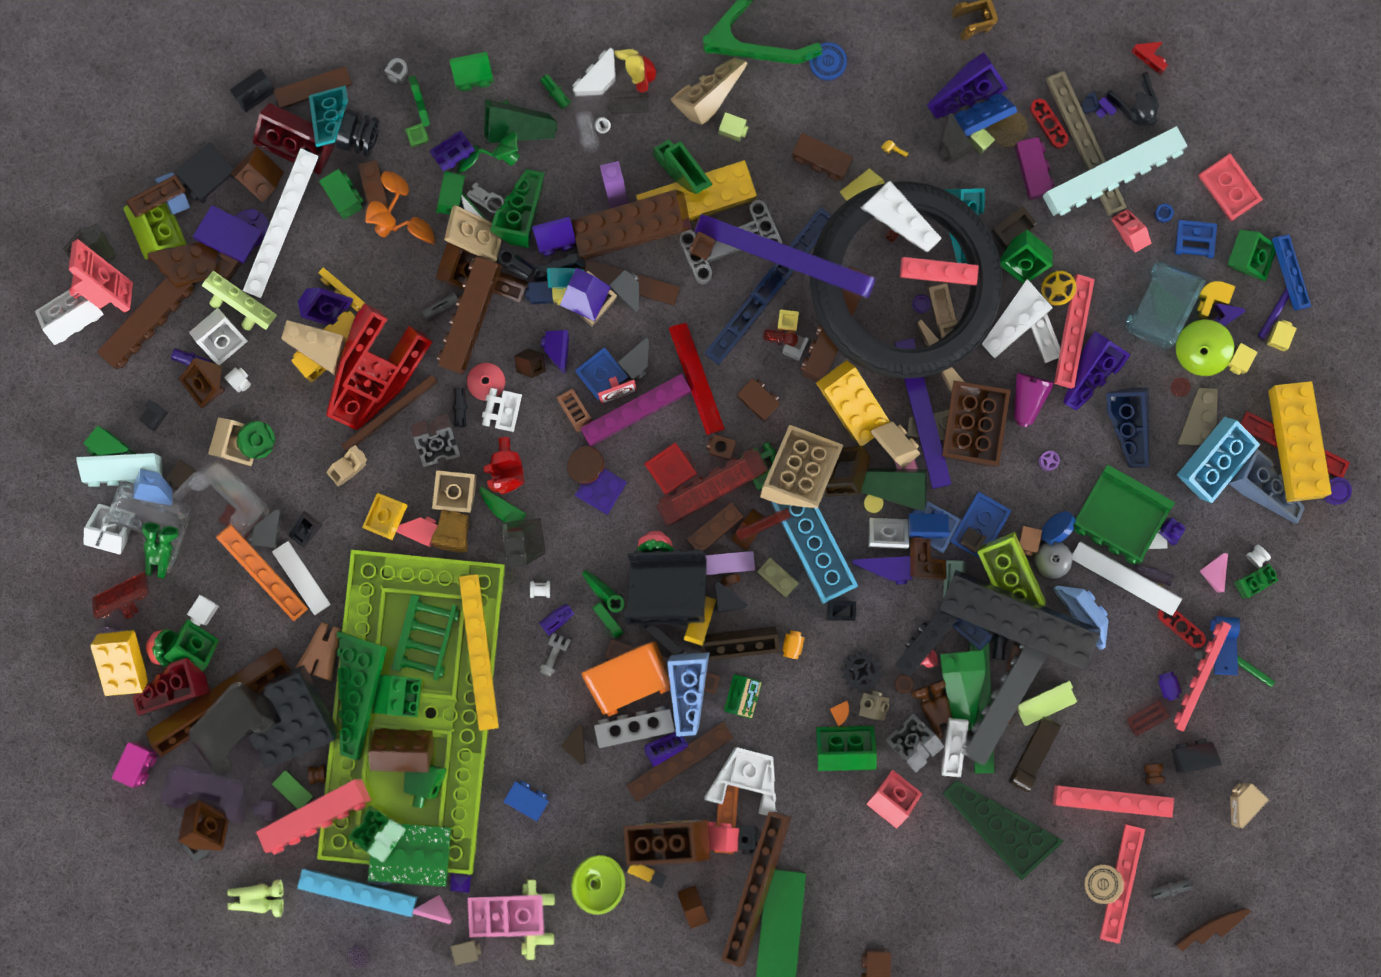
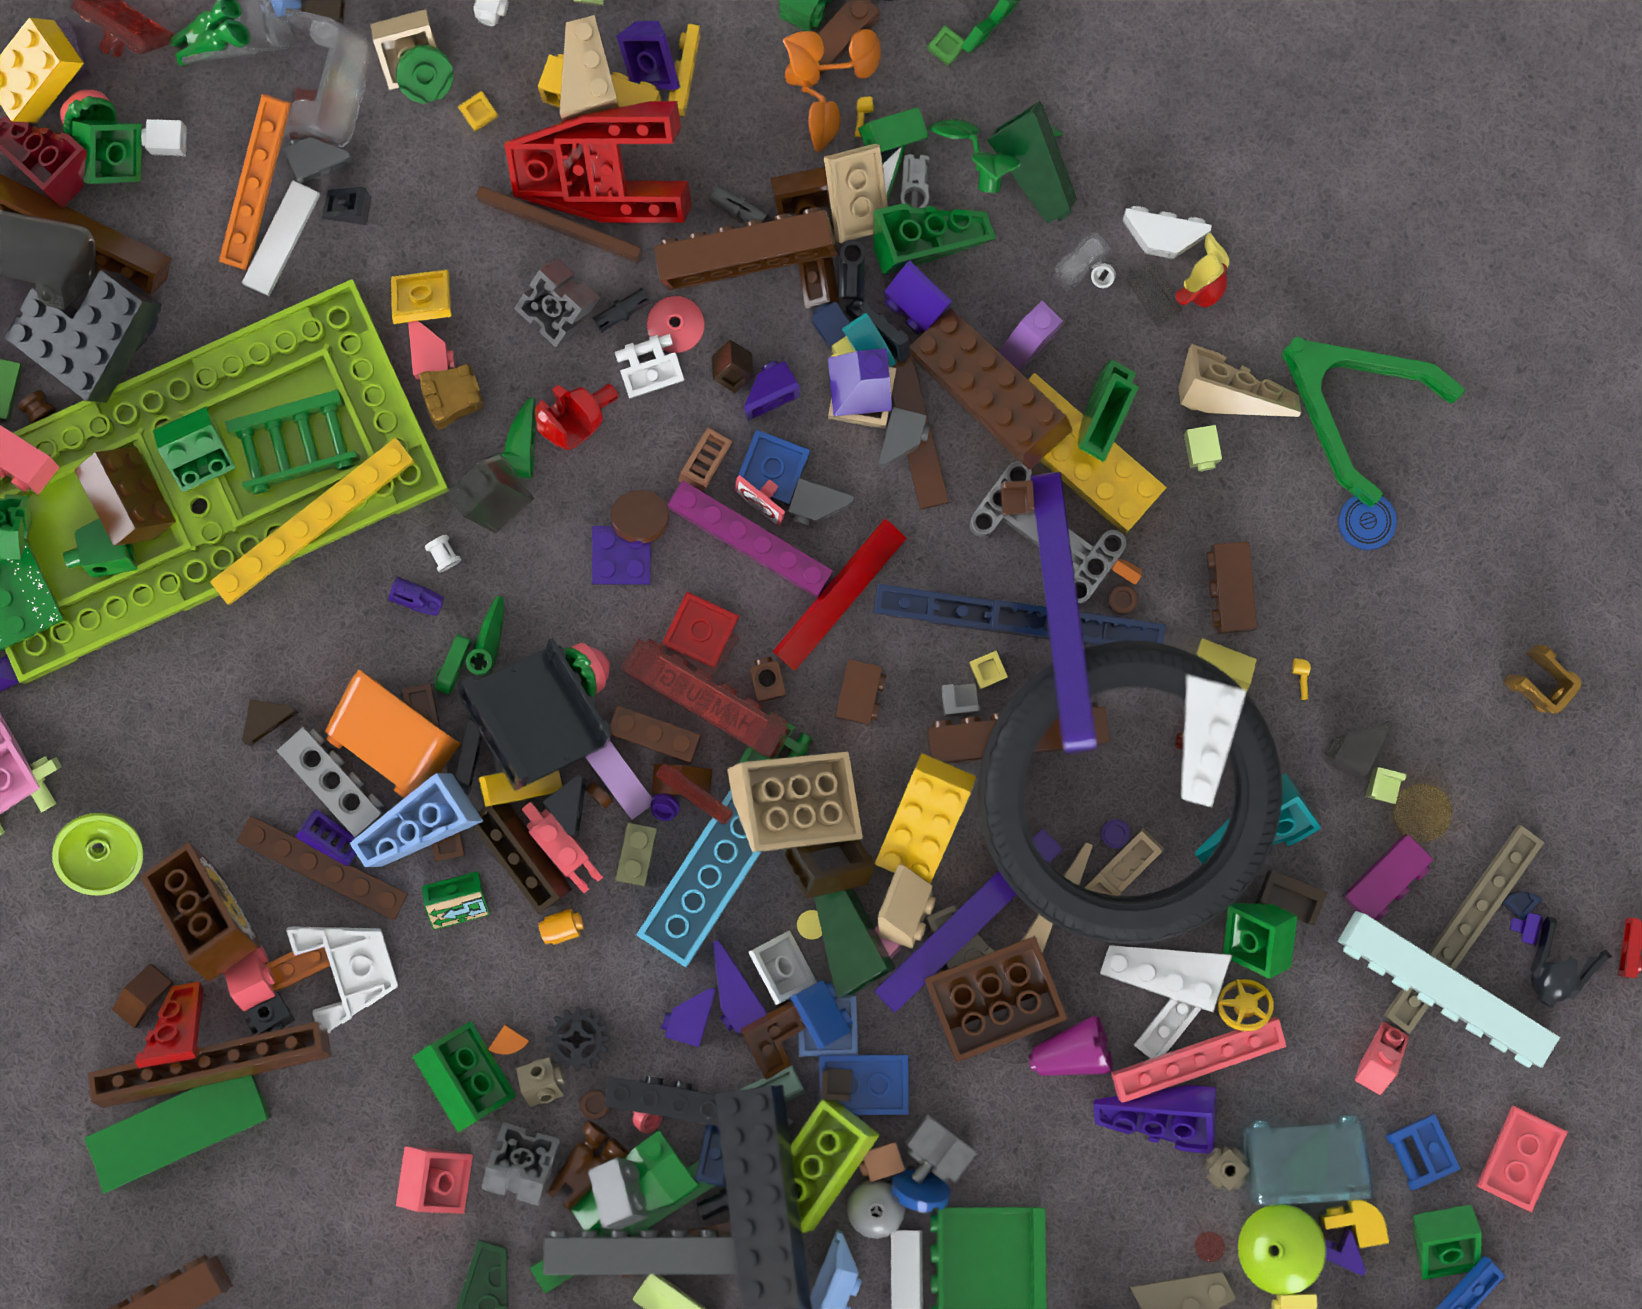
camera: 60 degrees right, 0 degrees up
nougat piece [295,622,341,681] -> none
tan brick [326,445,367,487] -> none
green wing [337,631,387,760] -> none
dark purple plate [429,130,475,172] -> none
tan slope [432,470,477,513] -> none
green slope [449,52,494,92] -> none
blue brick [504,780,550,821] -> none
green axle [540,74,571,110] -> none
light grey hinge [540,632,571,677] -> none
yellow piece [626,865,667,888] -> none
clear red axle [763,329,798,347] -> none
black slope [825,601,856,621] -> none
coral plate [900,257,978,285] -> none
dark purple wedge [926,52,1008,119] -> none
white tile [941,718,969,777] -> none
blue plate [951,93,1017,137] -> none
red beam [1030,99,1069,149] -> none
medium lavender wheel [1039,451,1060,471] -> none
dark blue wedge [1106,388,1149,468] -> none
blue tile [1154,203,1174,223] -> none
none -> red wing [134,981,204,1068]
none -> yellow tile [458,91,498,132]
none -> coral hinge [521,802,603,893]
none -> brick [588,1158,648,1230]
none -> dark purple plate [650,794,680,821]
none -> dark purple slope [661,988,716,1047]
none -> yellow hand [855,97,873,138]
none -> flat silver brick [905,1113,976,1184]
none -> reddish brown tile [1108,585,1138,615]
none -> orange tile [1112,559,1142,584]
none -> dark tan brick [1203,1145,1250,1191]

